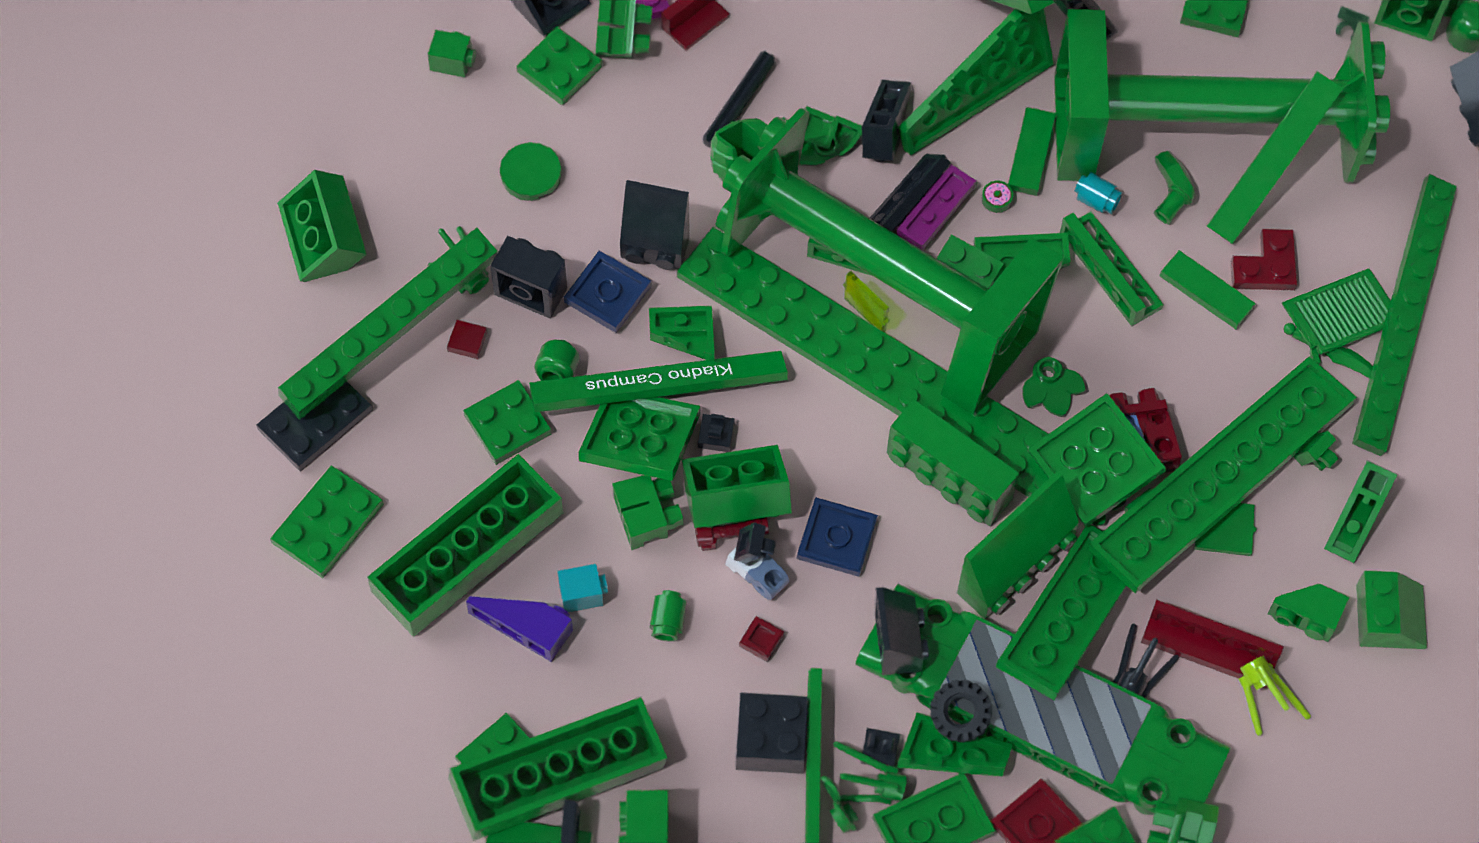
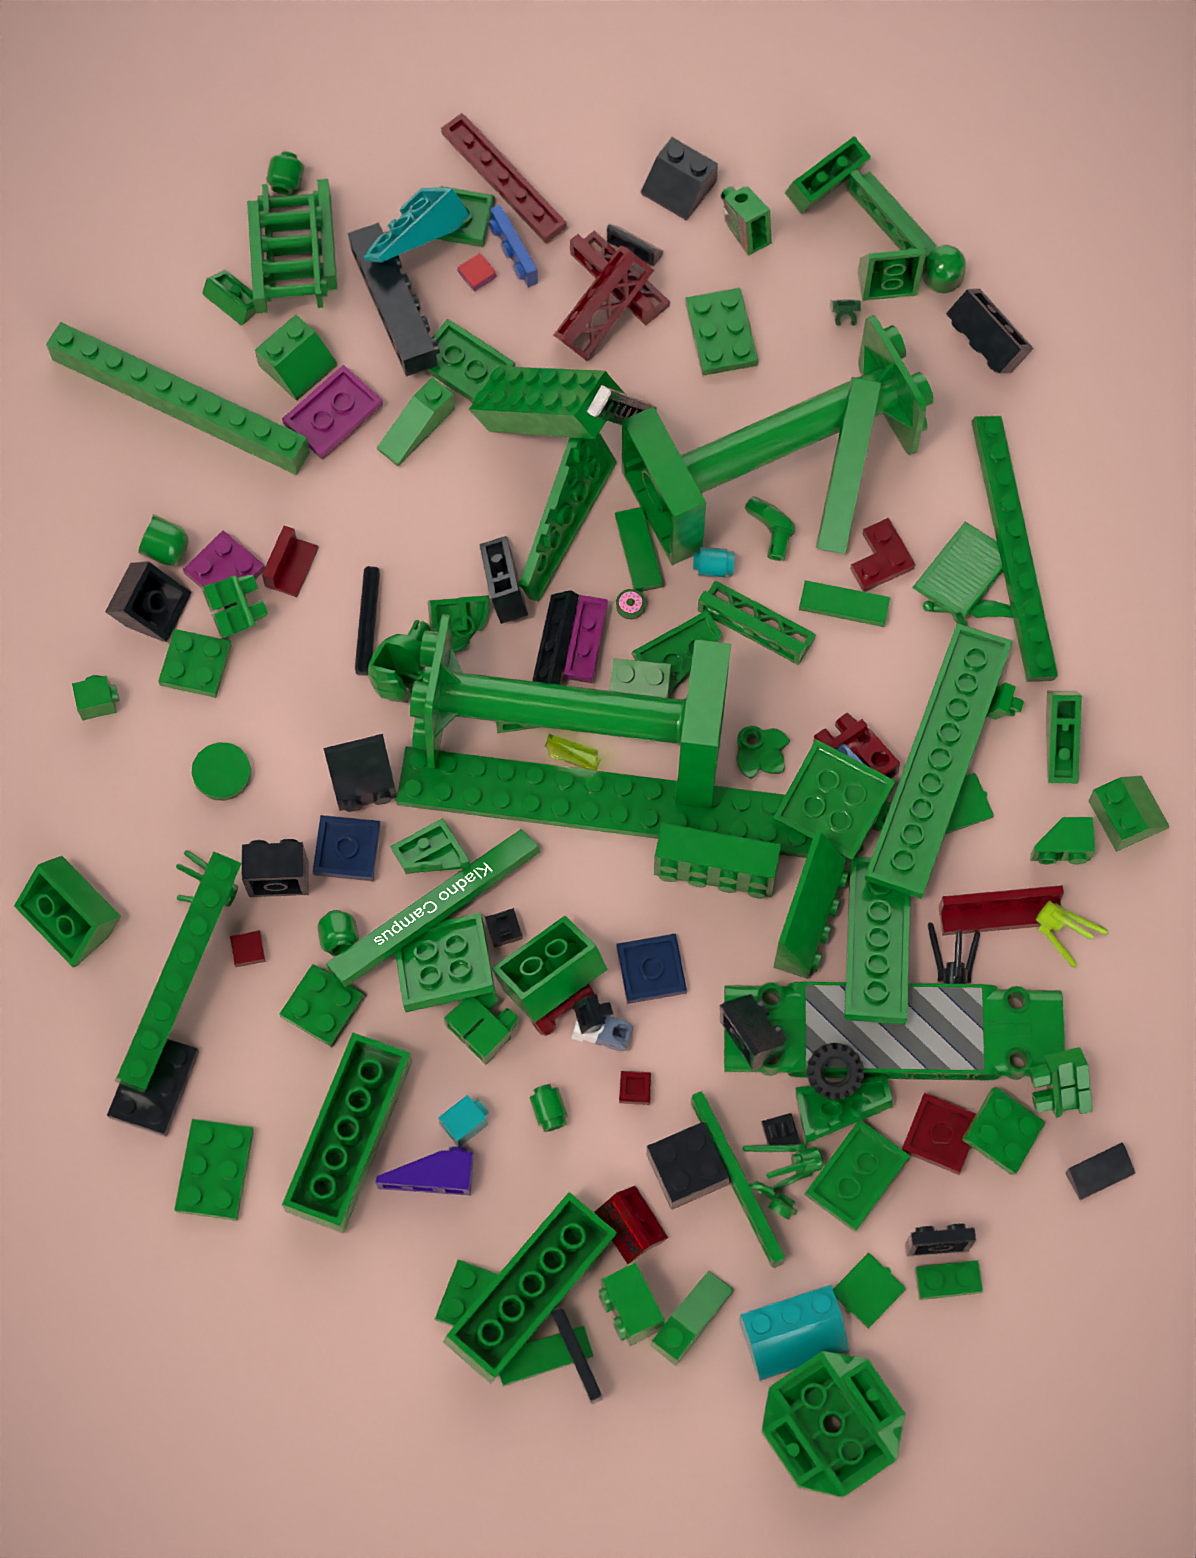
camera: 25 degrees left, 5 degrees up
none -> dark red panel [594,1186,668,1265]

